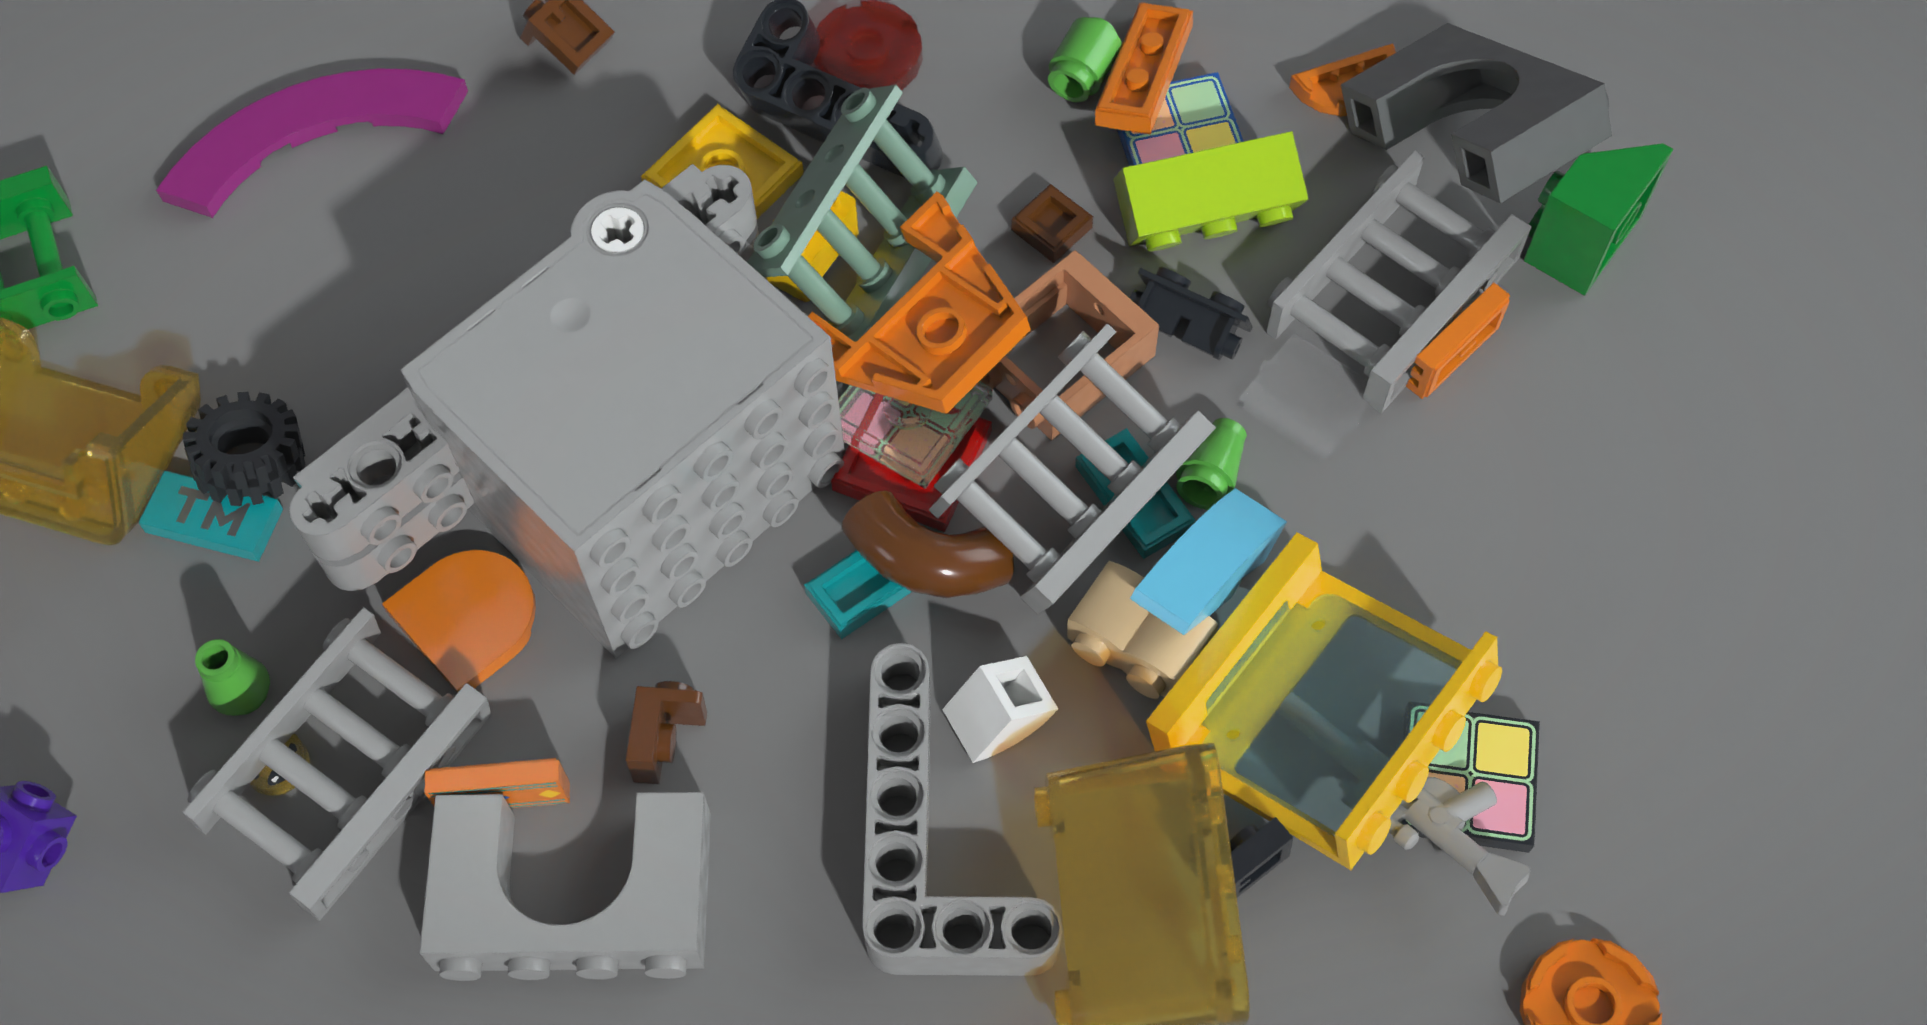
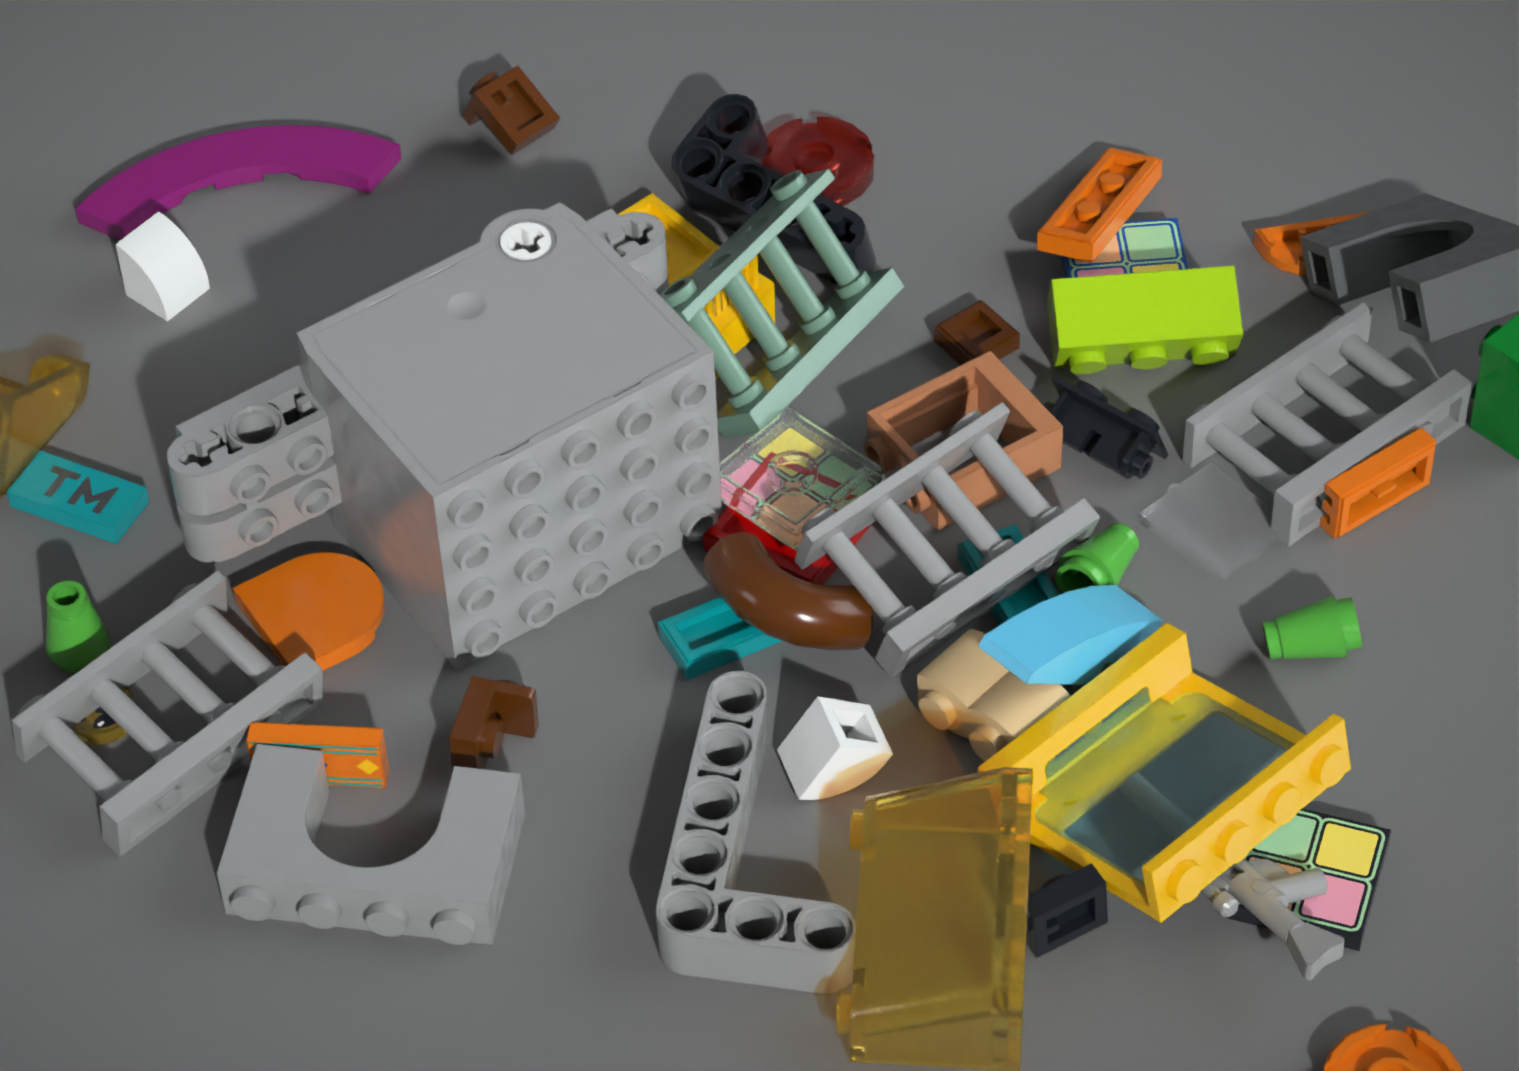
camera: 10 degrees right, 15 degrees down
black tyre [183,392,306,506] -> none
orange wing [808,192,1031,414] -> none
bright green brick [1048,17,1122,102] -> none
none -> white brick [115,211,210,322]
none -> bright green cone [1262,594,1362,660]

